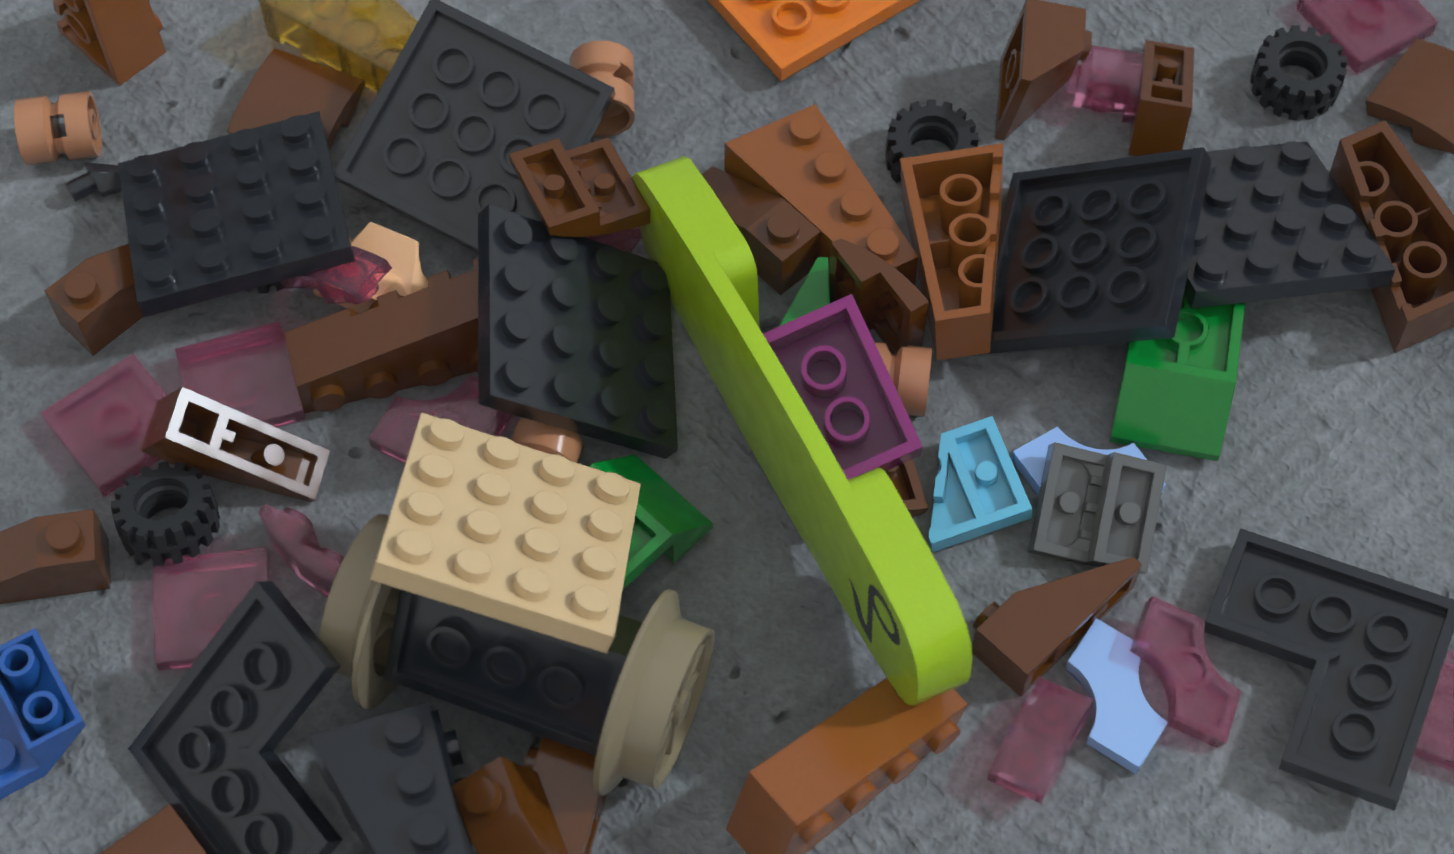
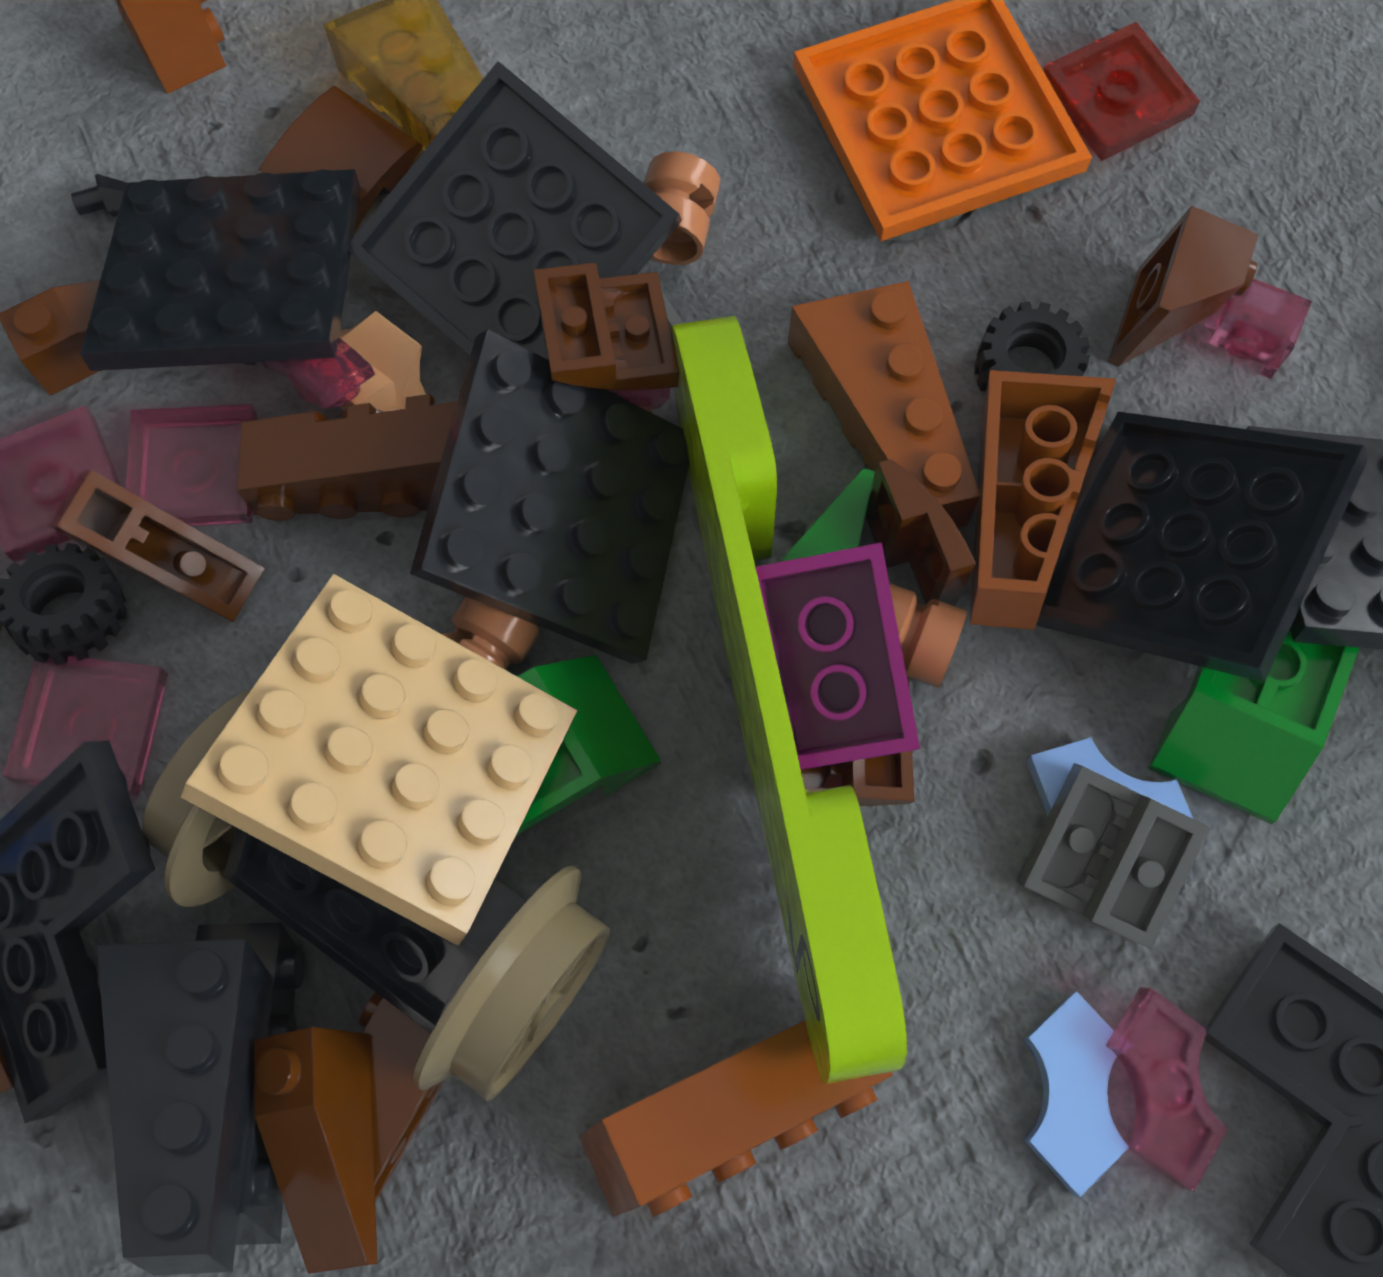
camera: 15 degrees right, 10 degrees up
nougat wheel [14,91,102,165] -> none
clear pink slope [258,503,344,598] -> none
clear pink tile [369,375,513,463] -> none
reddish brown slope [702,166,821,295] -> none
medium azure wing [928,416,1032,553] -> none
reddish brown slope [972,557,1142,697] -> none
clear pink slope [987,677,1093,803] -> none
reddish brown slope [1128,40,1194,156] -> none

